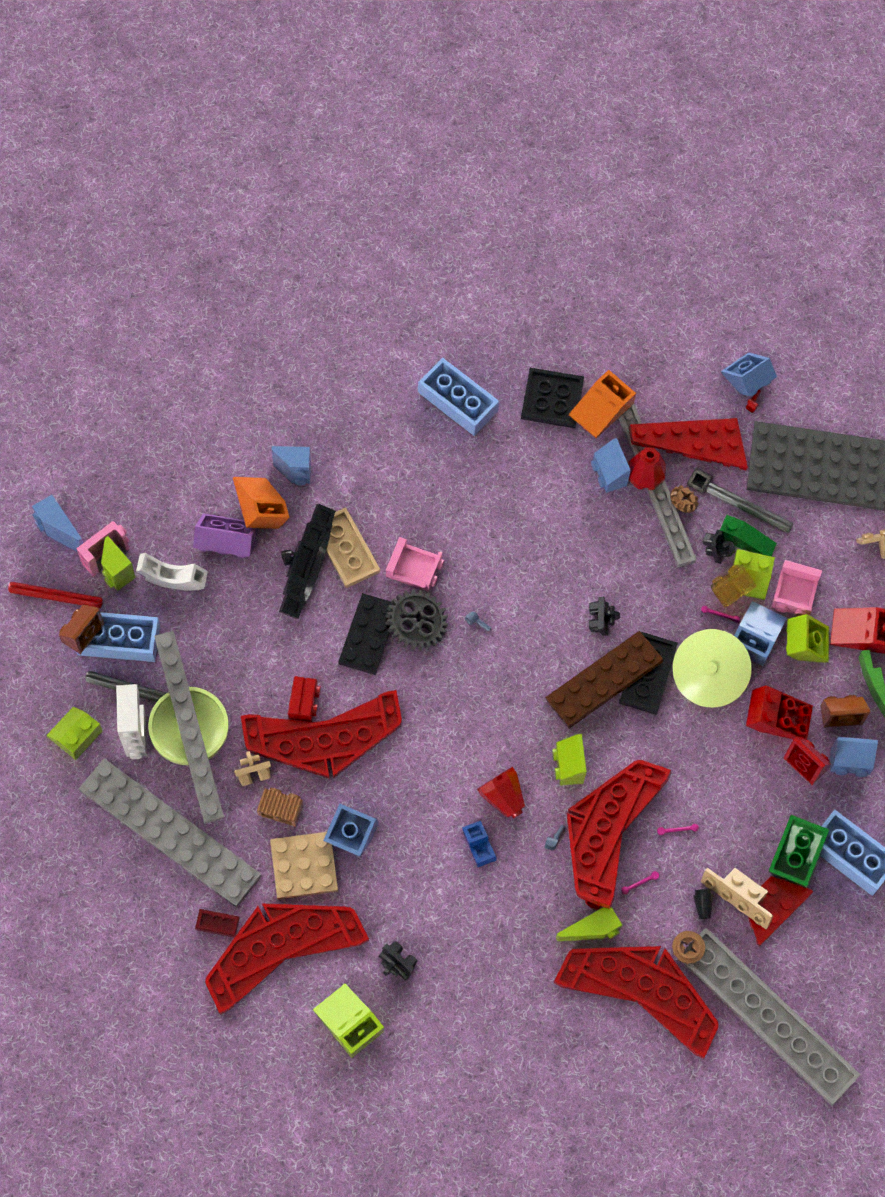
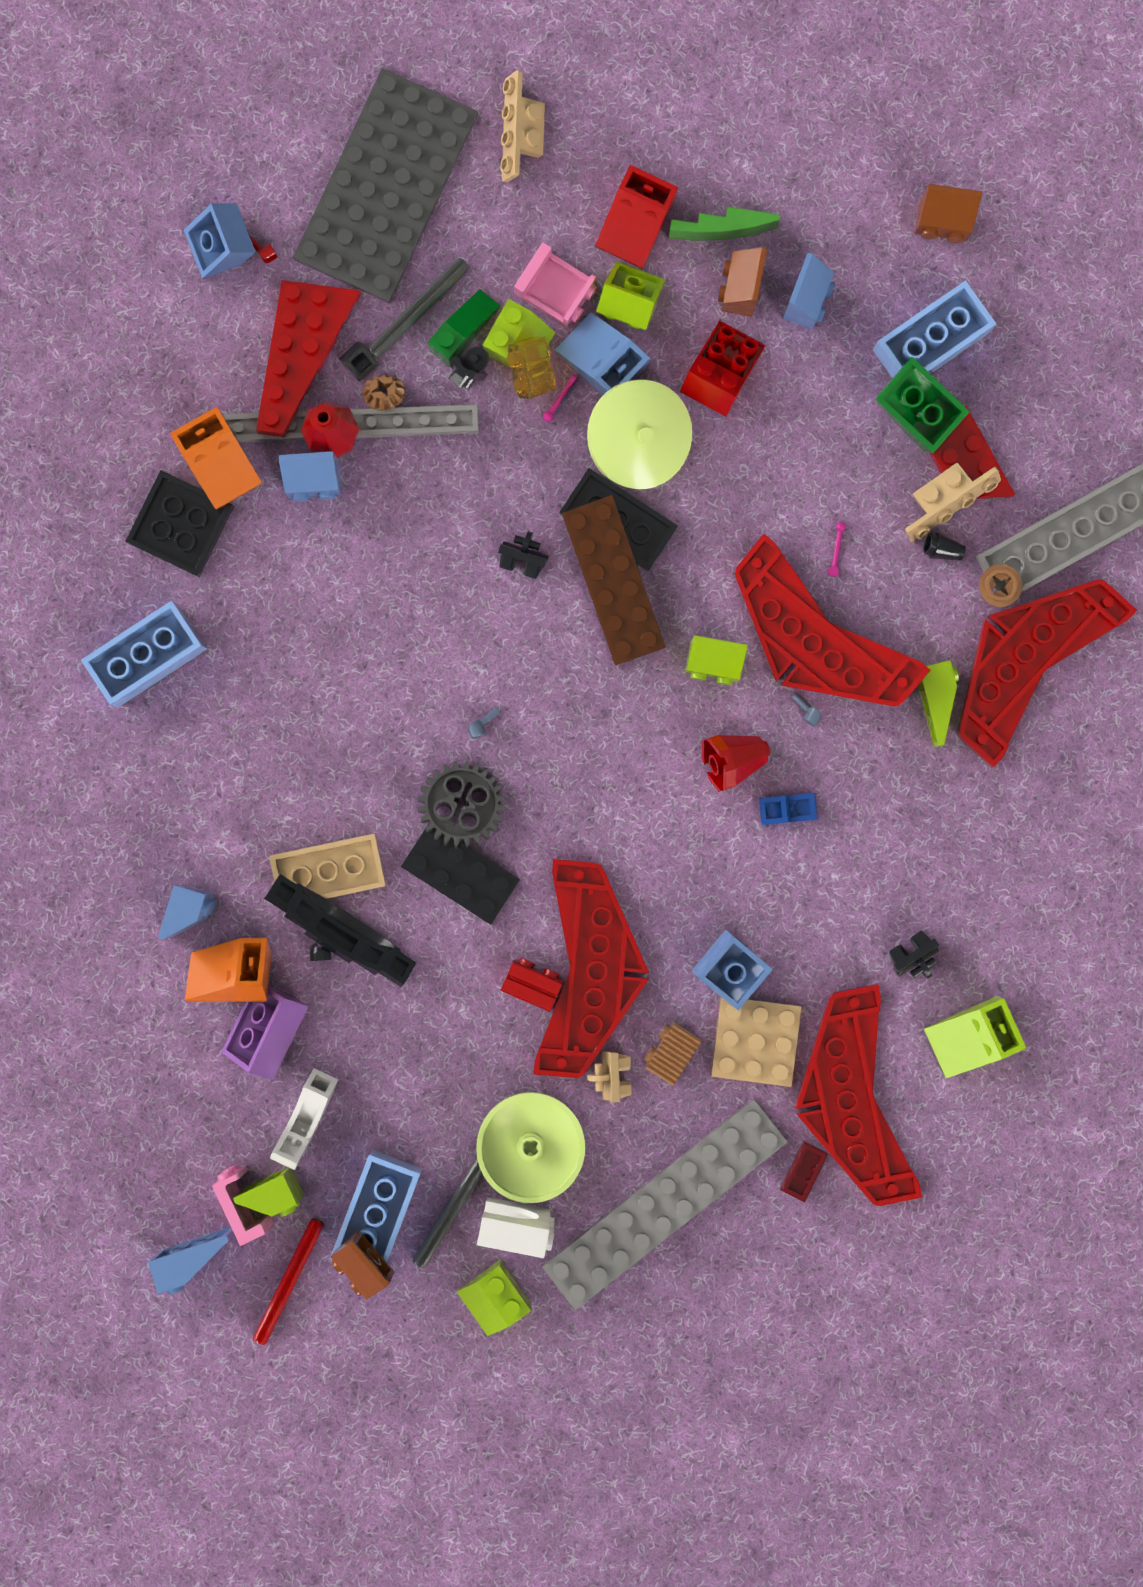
camera: 75 degrees left, 20 degrees up
light grey plate [154,631,224,824] -> none
bright pink panel [386,537,445,592] -> none
dark pink hinge [621,871,659,894] -> none
red slope [783,737,831,785] -> none

